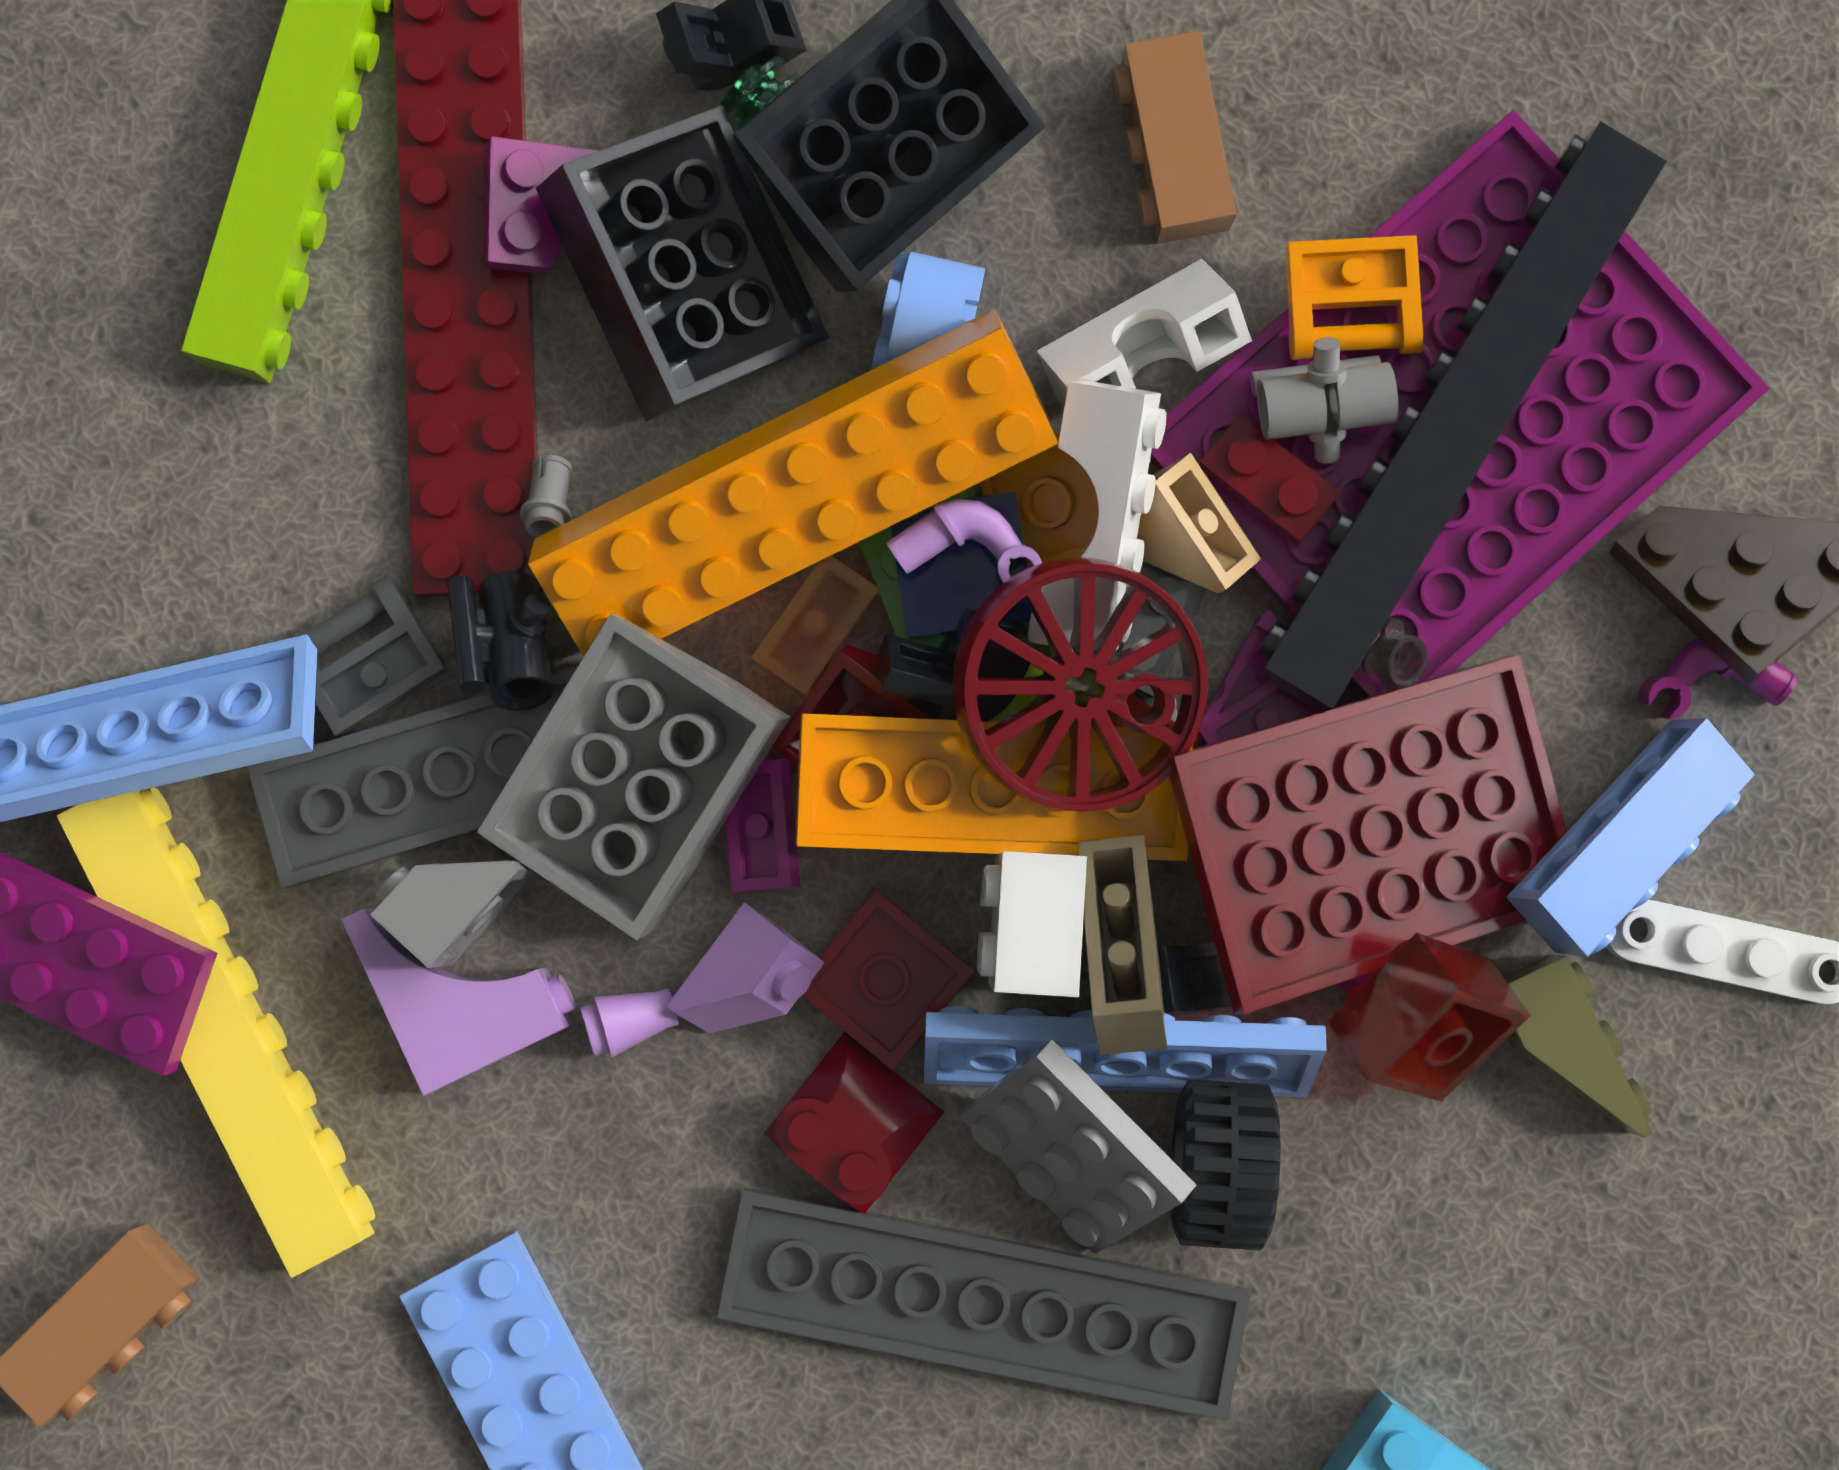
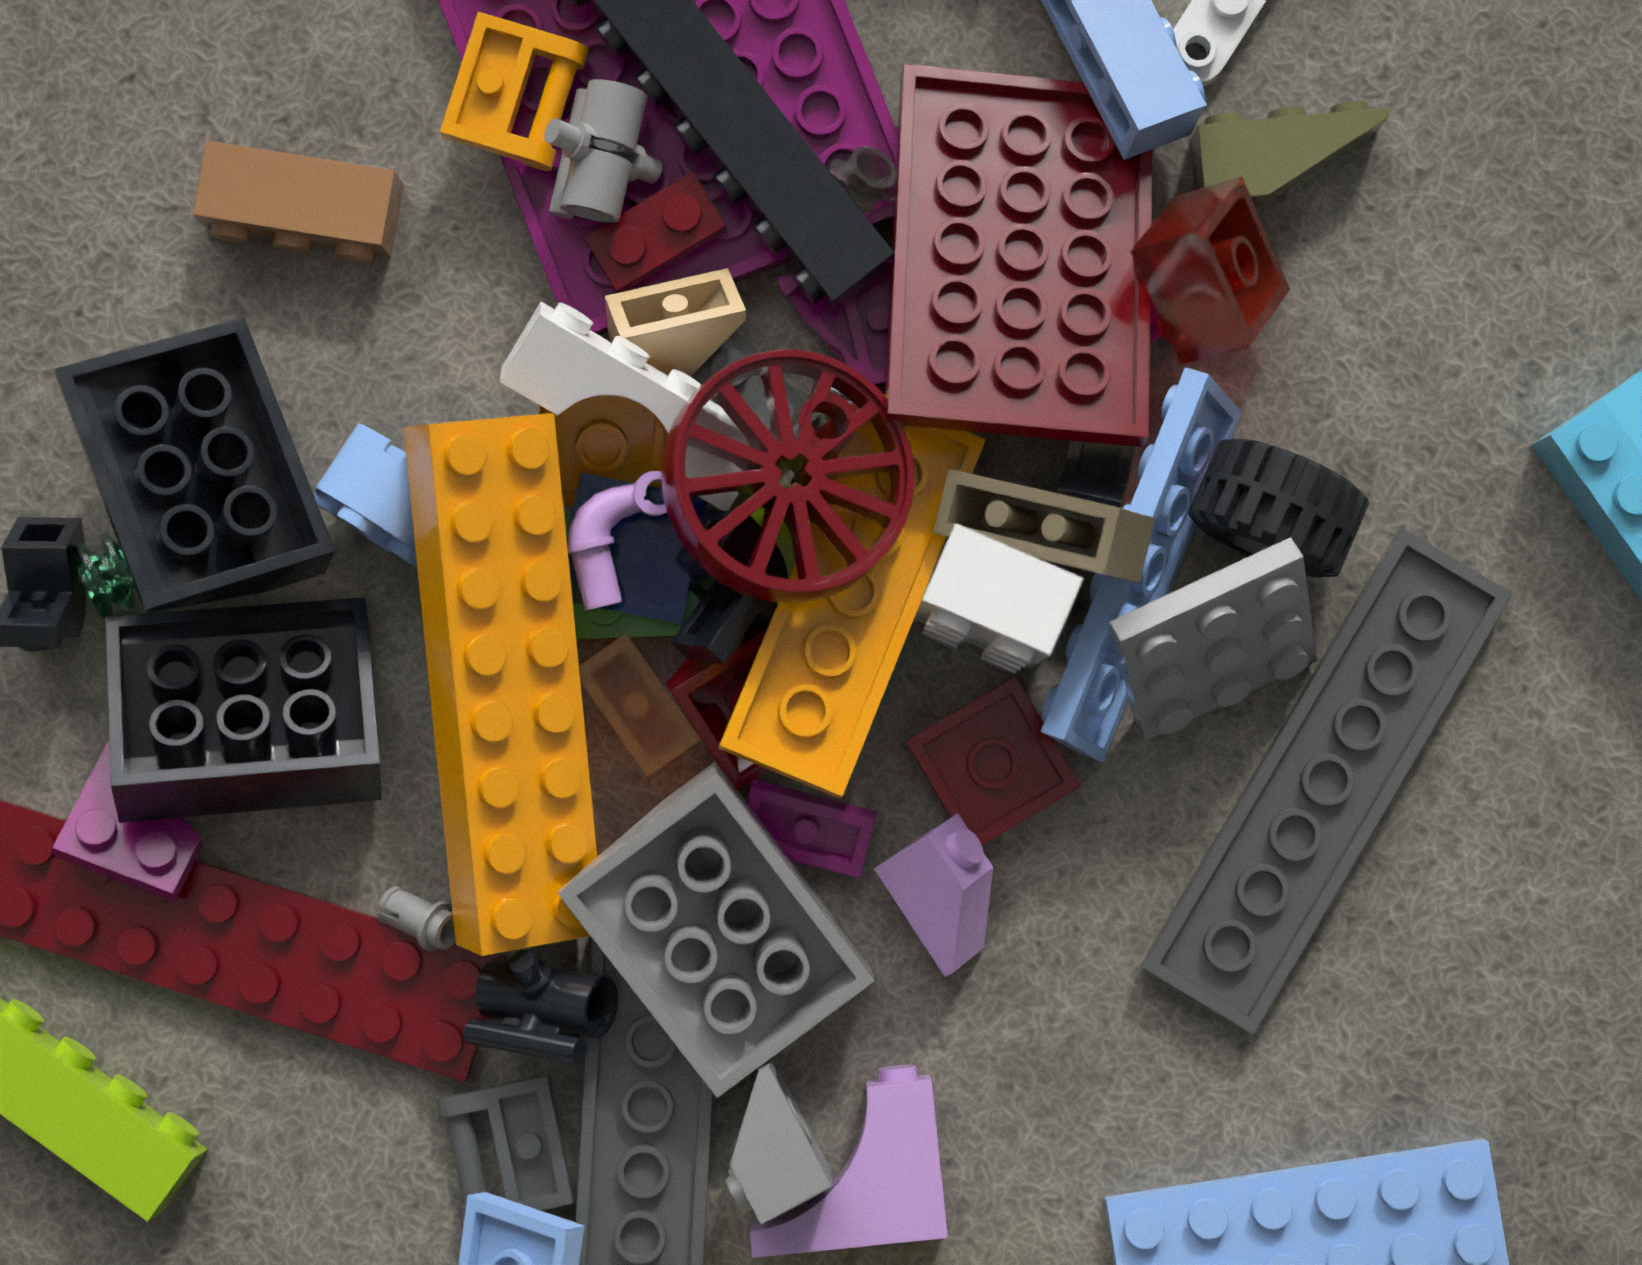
camera: 70 degrees left, 0 degrees up
lavender cone [580,988,679,1058] -> none
dark red slope [764,1032,944,1213] -> none
white arch [1037,259,1252,407] -> none

